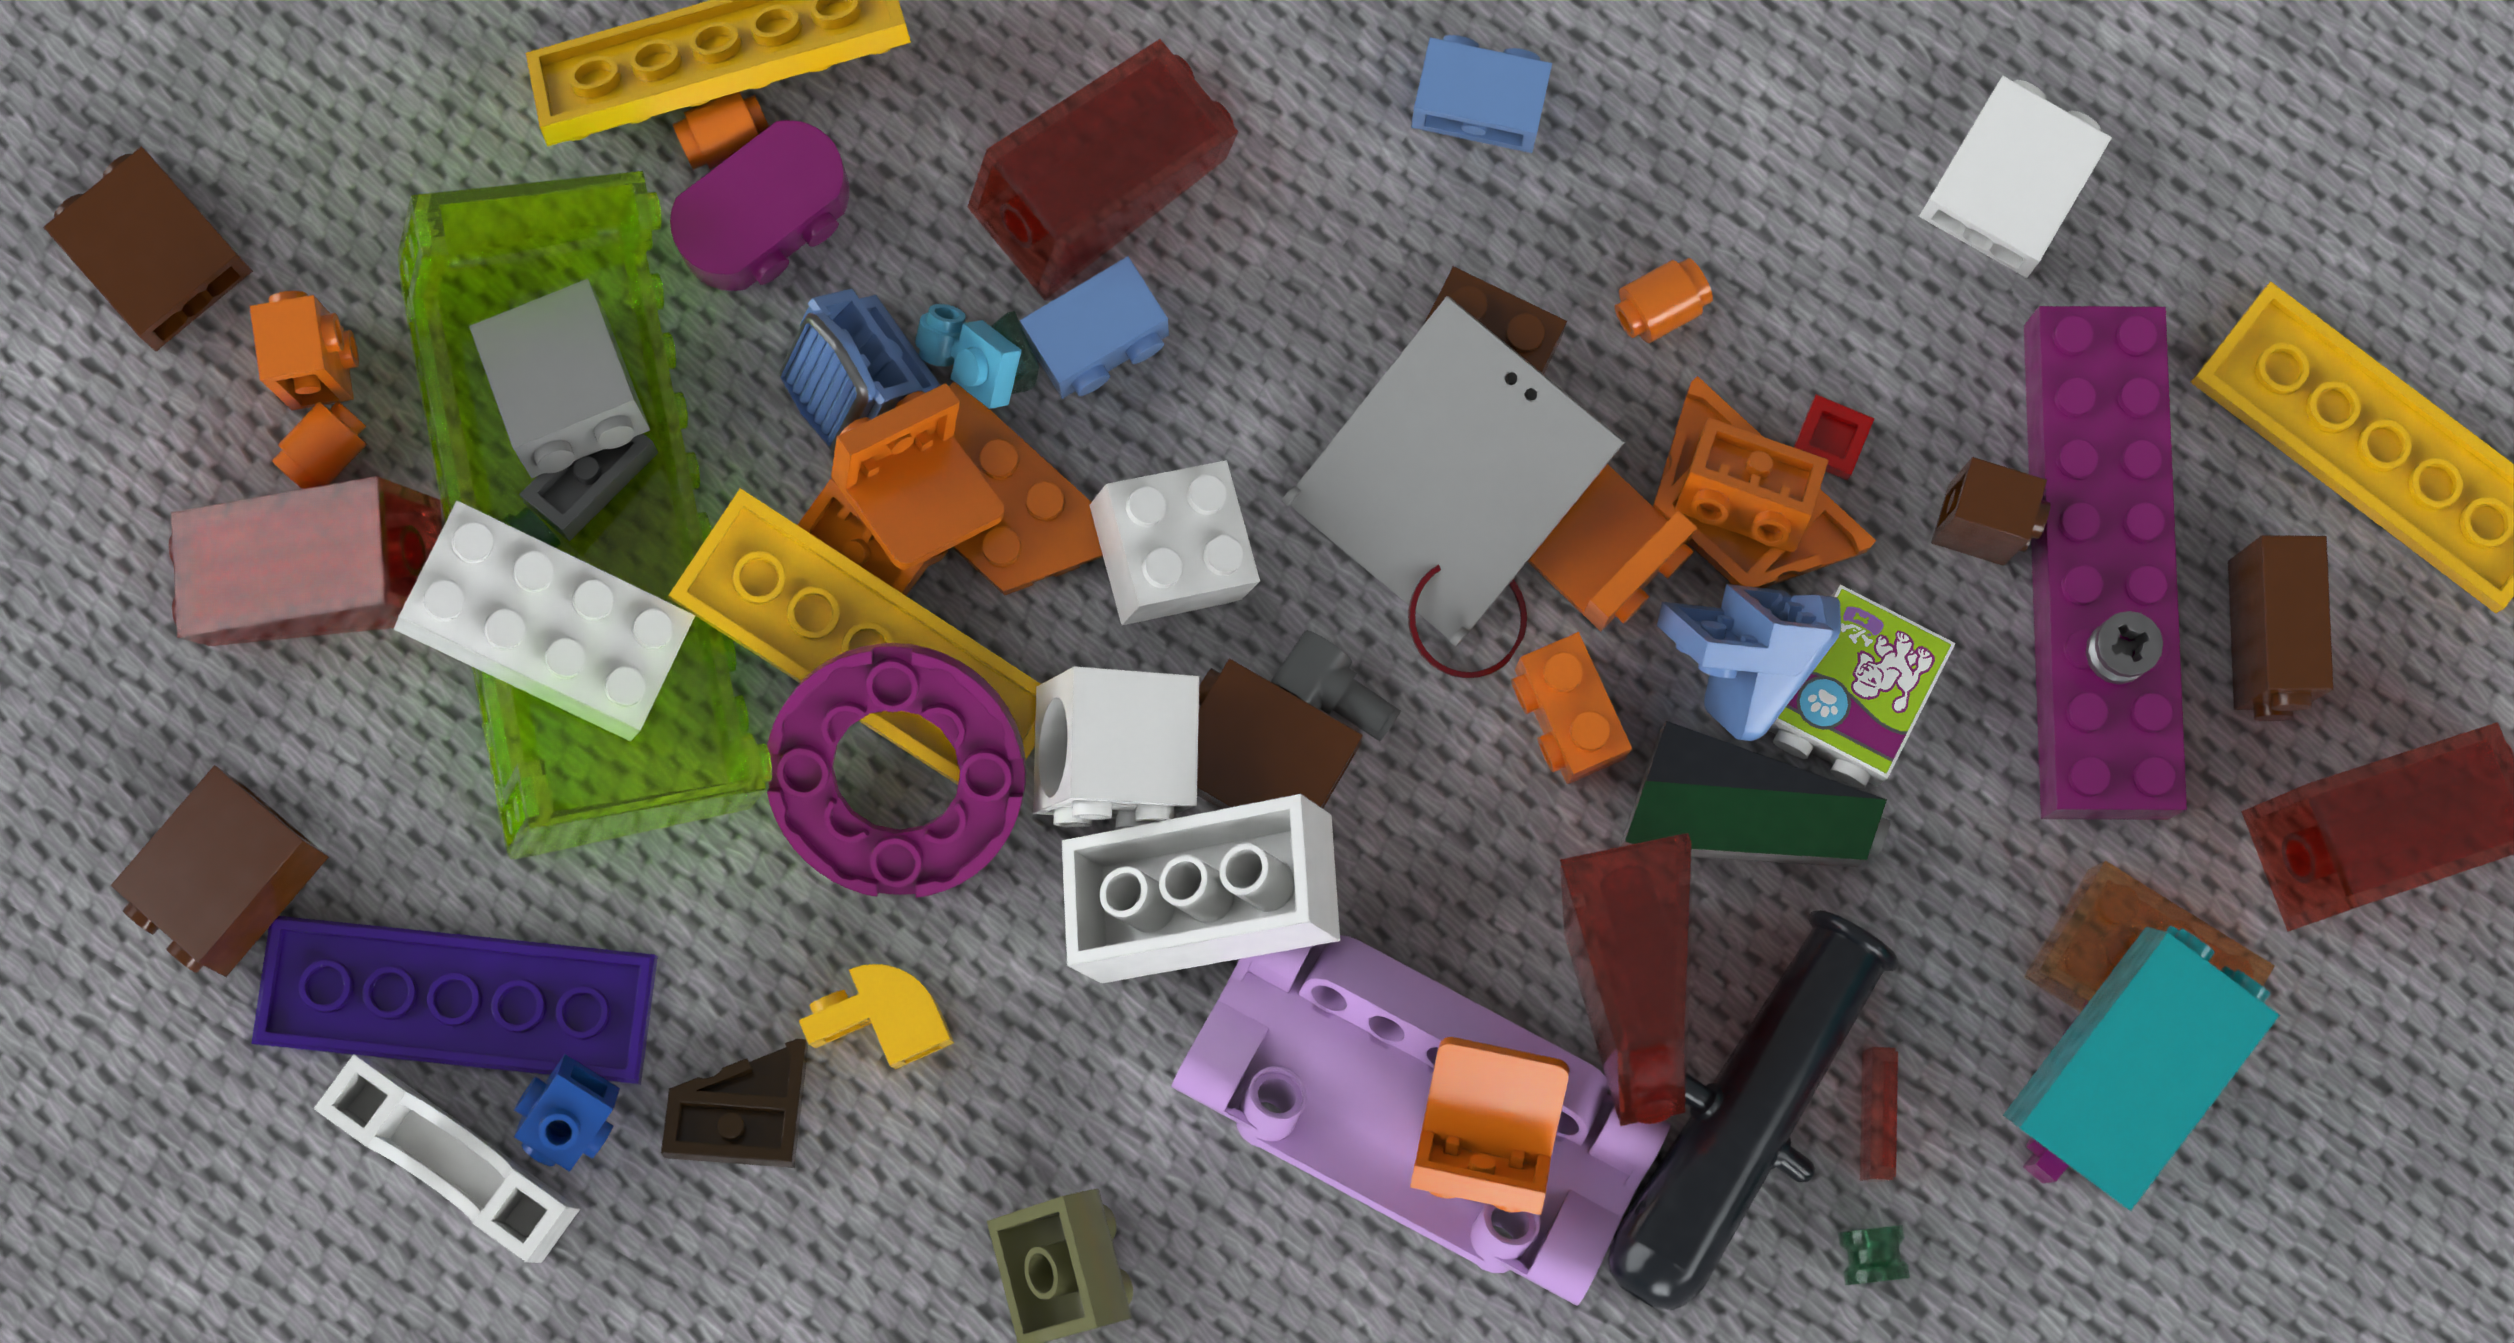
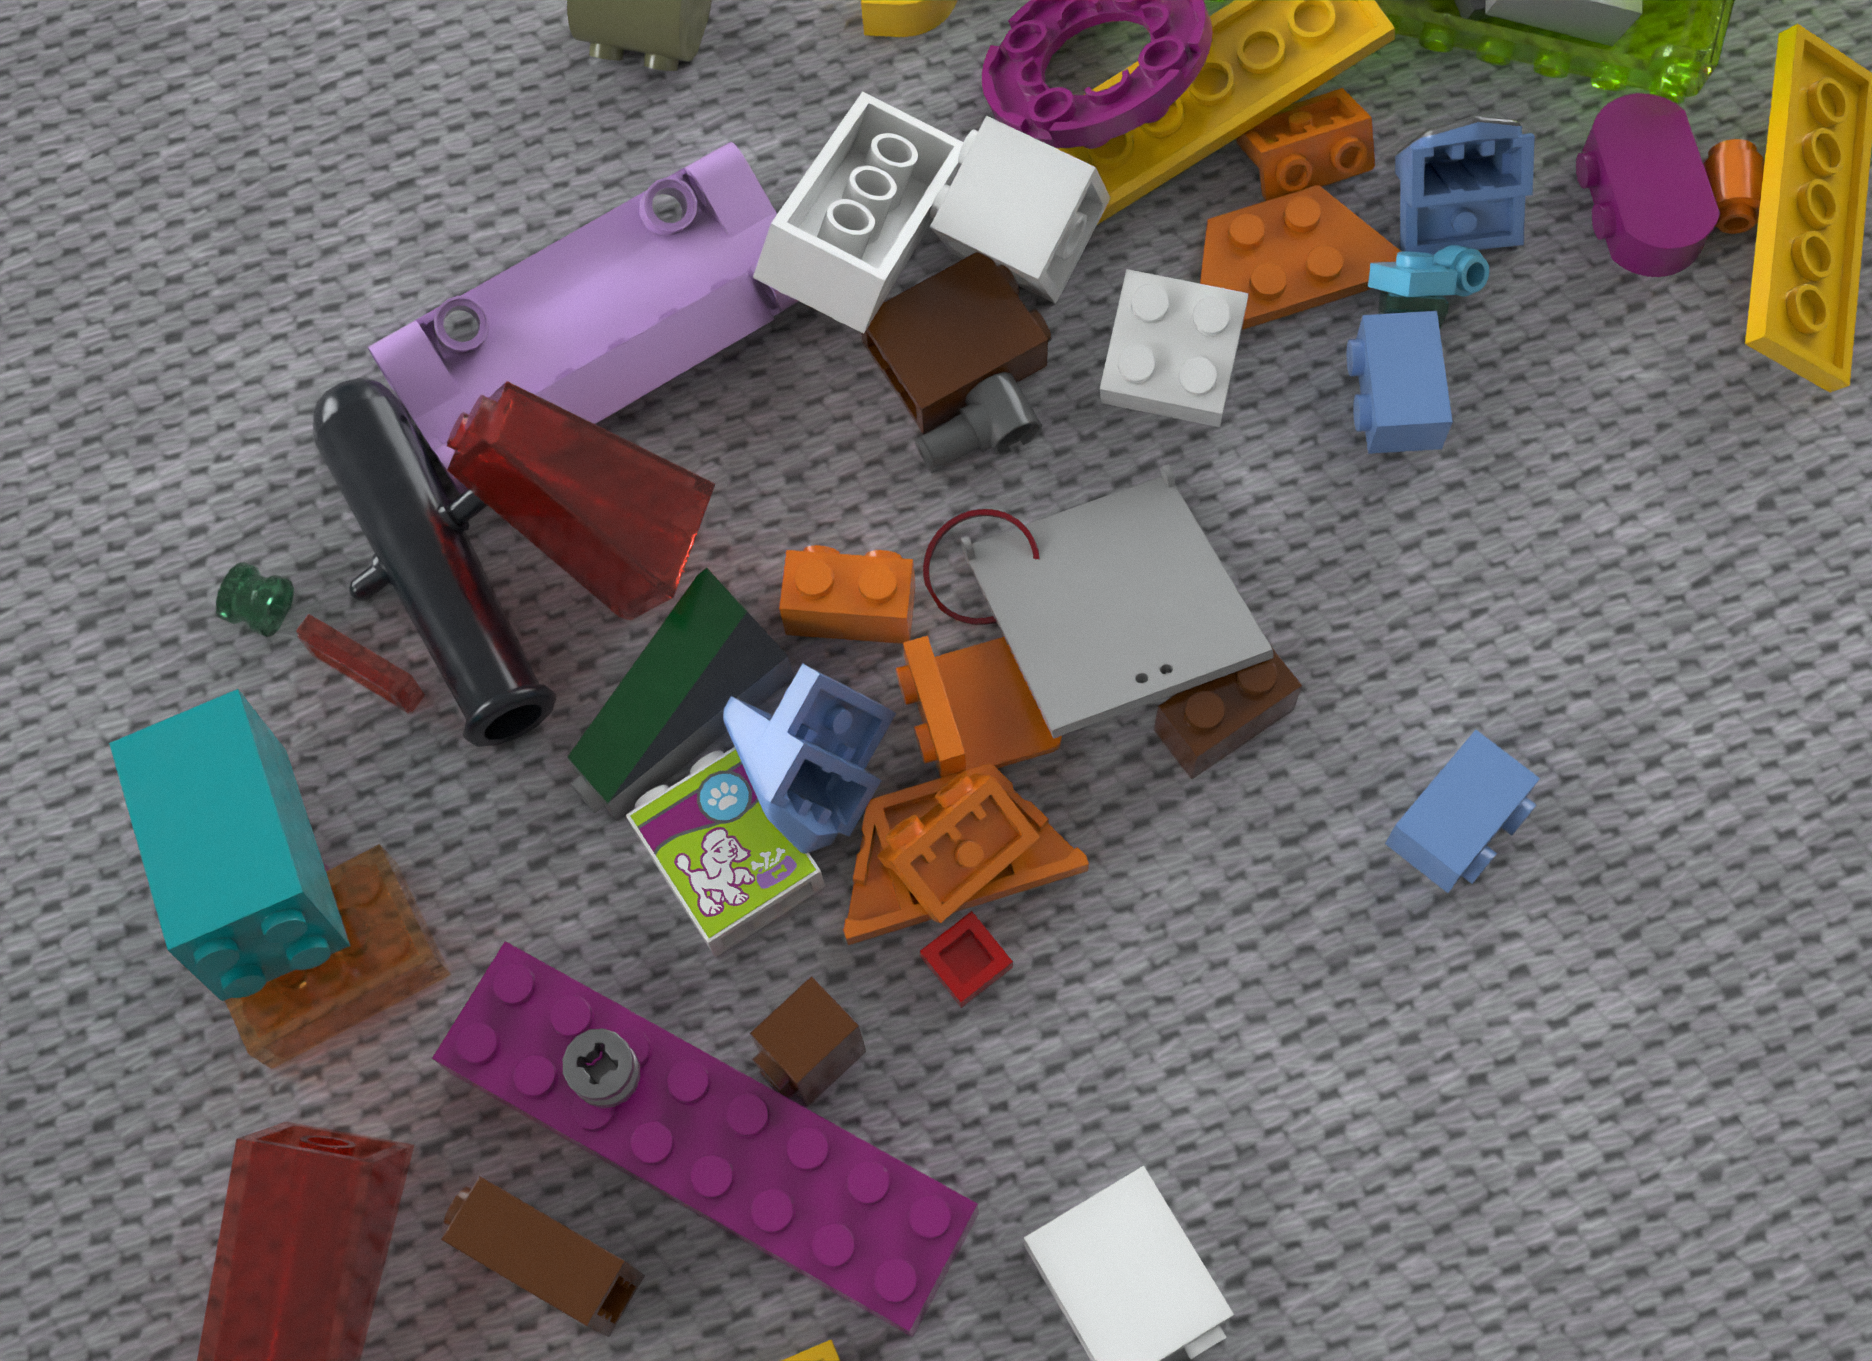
camera: 125 degrees right, 10 degrees down
orange bracket [831,383,1004,569] -> none
clear red slope [968,39,1239,300] -> none
orange bracket [1410,1037,1569,1215] -> none
orange brick [1615,258,1713,343] -> none

